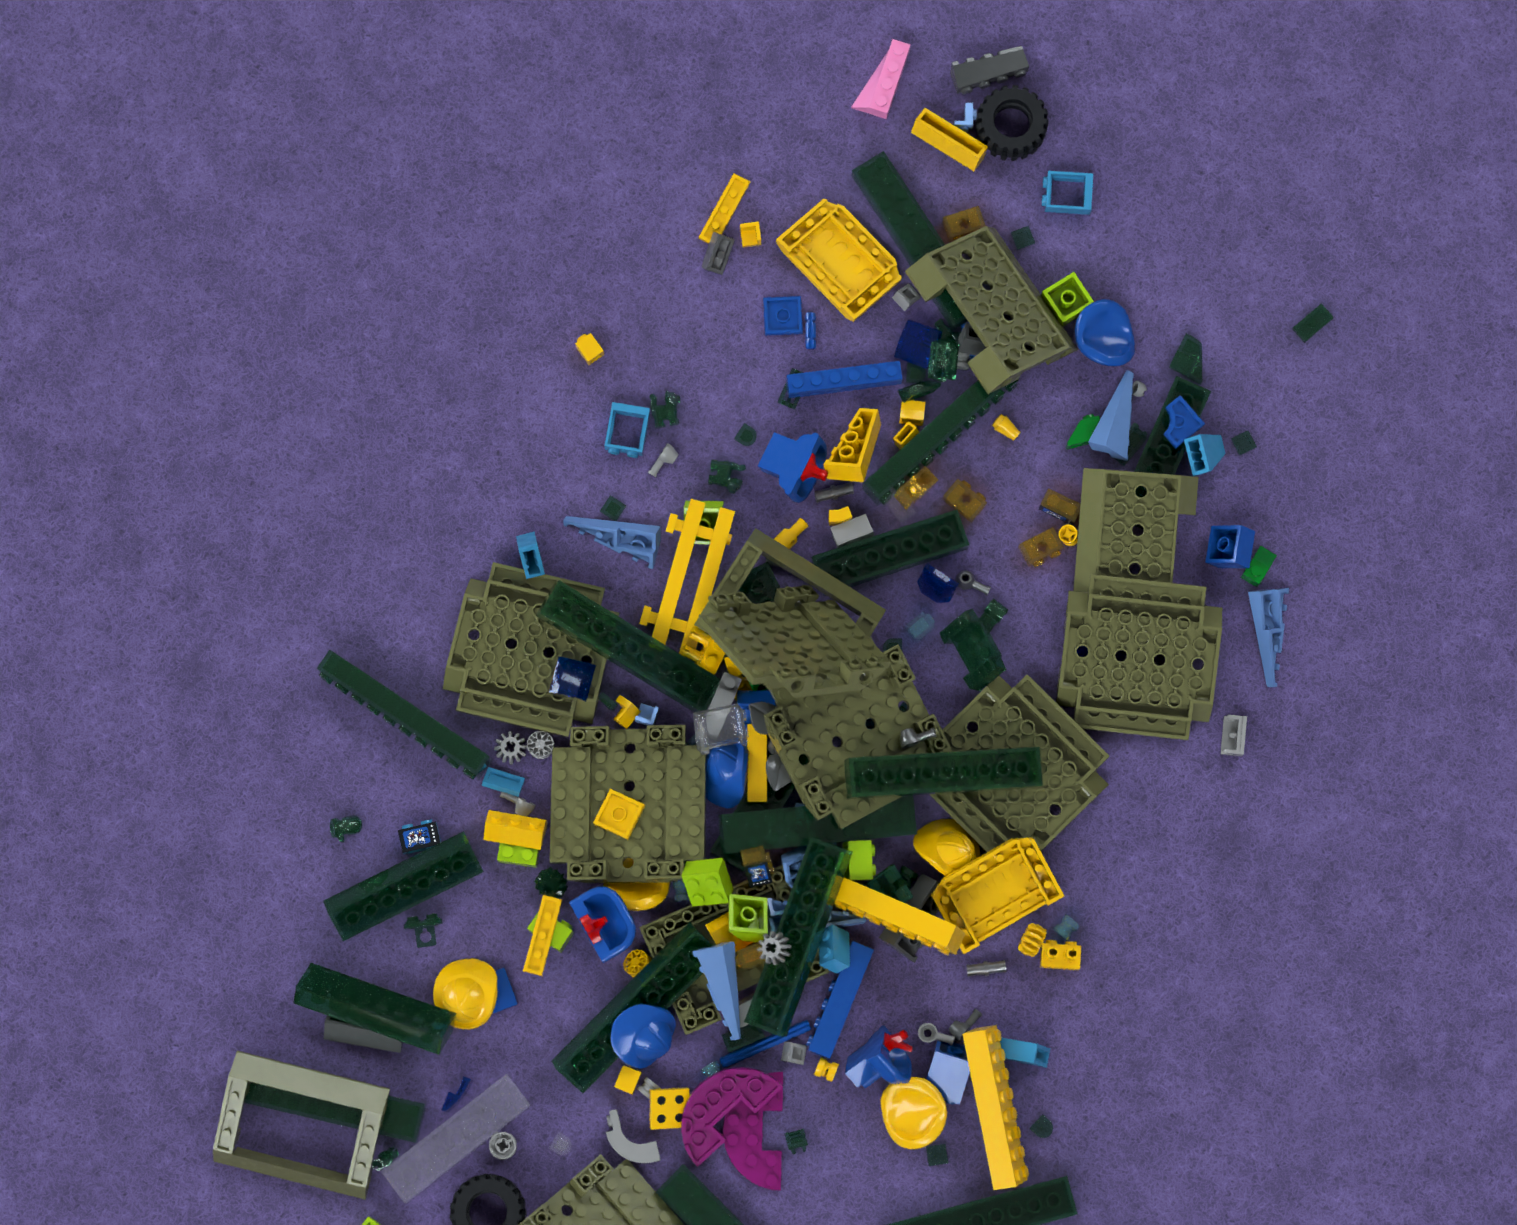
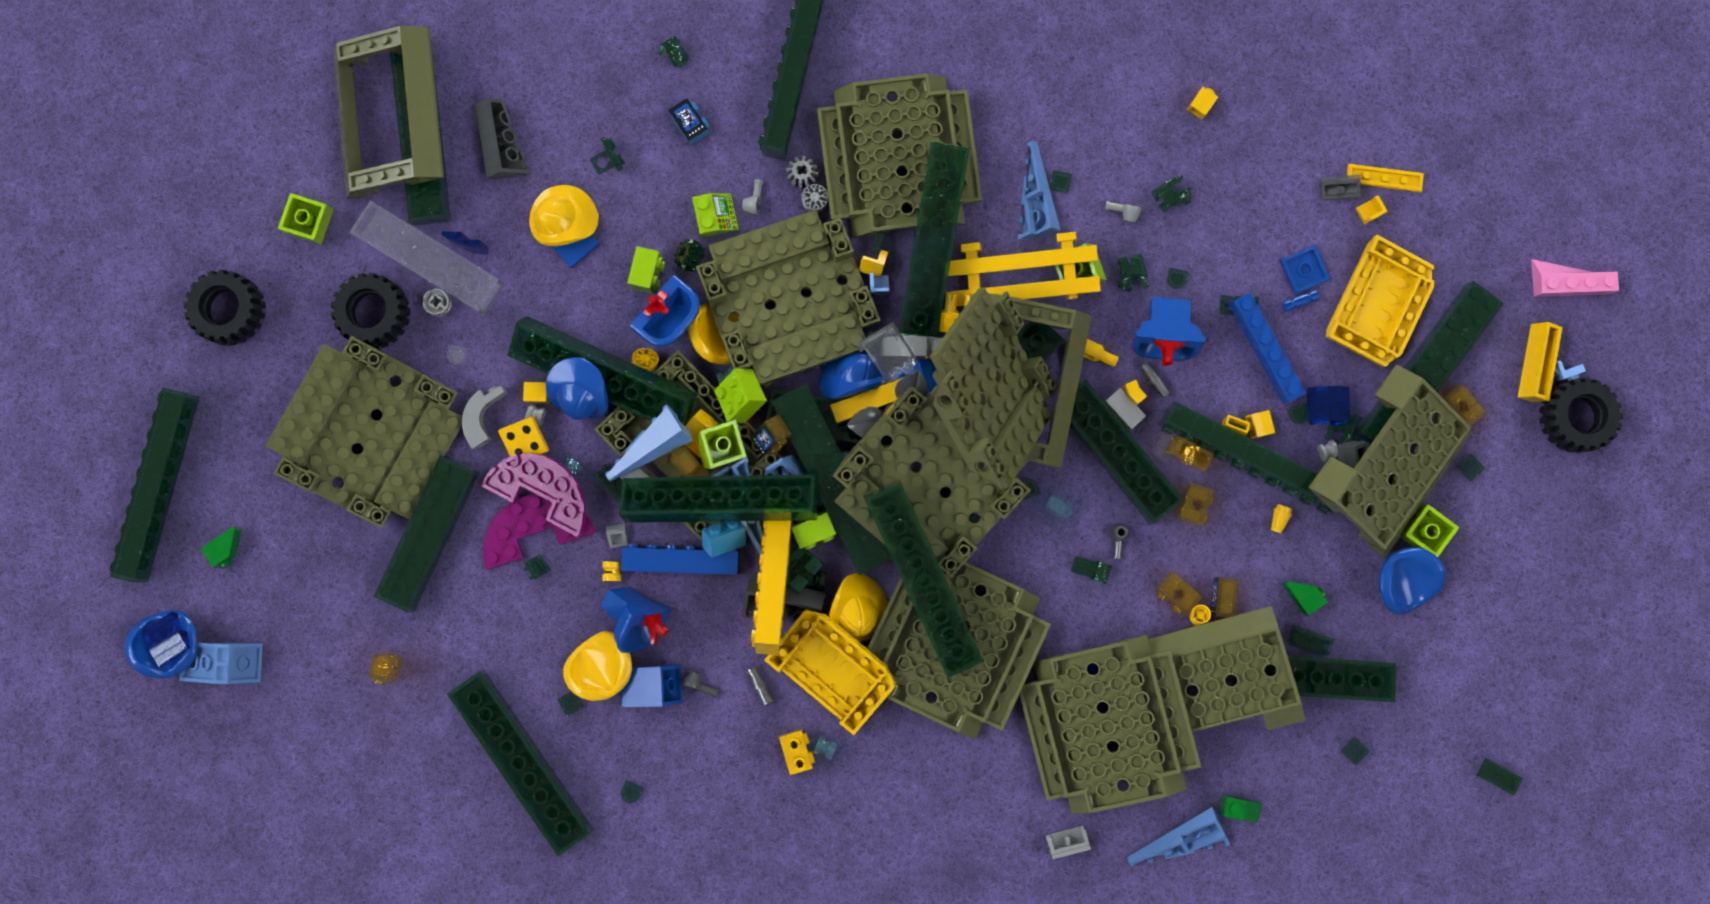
camera: 70 degrees right, 5 degrees up
clear green brick [293,963,456,1055] -> none
clear green brick [323,831,484,941] -> none
pin [372,1147,398,1171] -> none
dark azure tile [482,767,525,797] -> none
yellow slope [483,810,548,850] -> none
dark azure slope [516,532,545,579] -> none
yellow tile [523,895,562,976] -> none
clear blue slope [549,656,596,702] -> none
yellow tile [593,788,645,840] -> none
dark azure window [604,402,650,458] -> none
blue axle [720,1020,811,1068] -> none
light grey gear [757,931,792,965] -> none
yellow wedge [823,408,881,482] -> none
light grey slope [892,283,921,311] -> none
clear green slope [898,380,941,403] -> none
flat silver bar [900,728,937,748] -> none
clear blue slope [917,563,959,603] -> none
light grey bar [918,1023,955,1046] -> none
clear green hinge [928,338,960,382] -> none
clear green plate [940,609,1006,691] -> none
dark grey wedge [950,46,1029,95] -> none
yellow brick [963,1025,1029,1190] -> none
dark azure slope [1000,1038,1050,1068] -> none
yellow gear [1018,923,1047,957] -> none
dark azure window [1042,171,1093,215] -> none
medium blue wedge [1088,370,1134,461] -> none
light grey hinge [1132,381,1147,397] -> none
blue tile [1163,395,1205,449] -> none
clear green slope [1169,333,1202,385] -> none
dark azure slope [1184,434,1226,476] -> none
blue brick [1205,525,1255,568] -> none

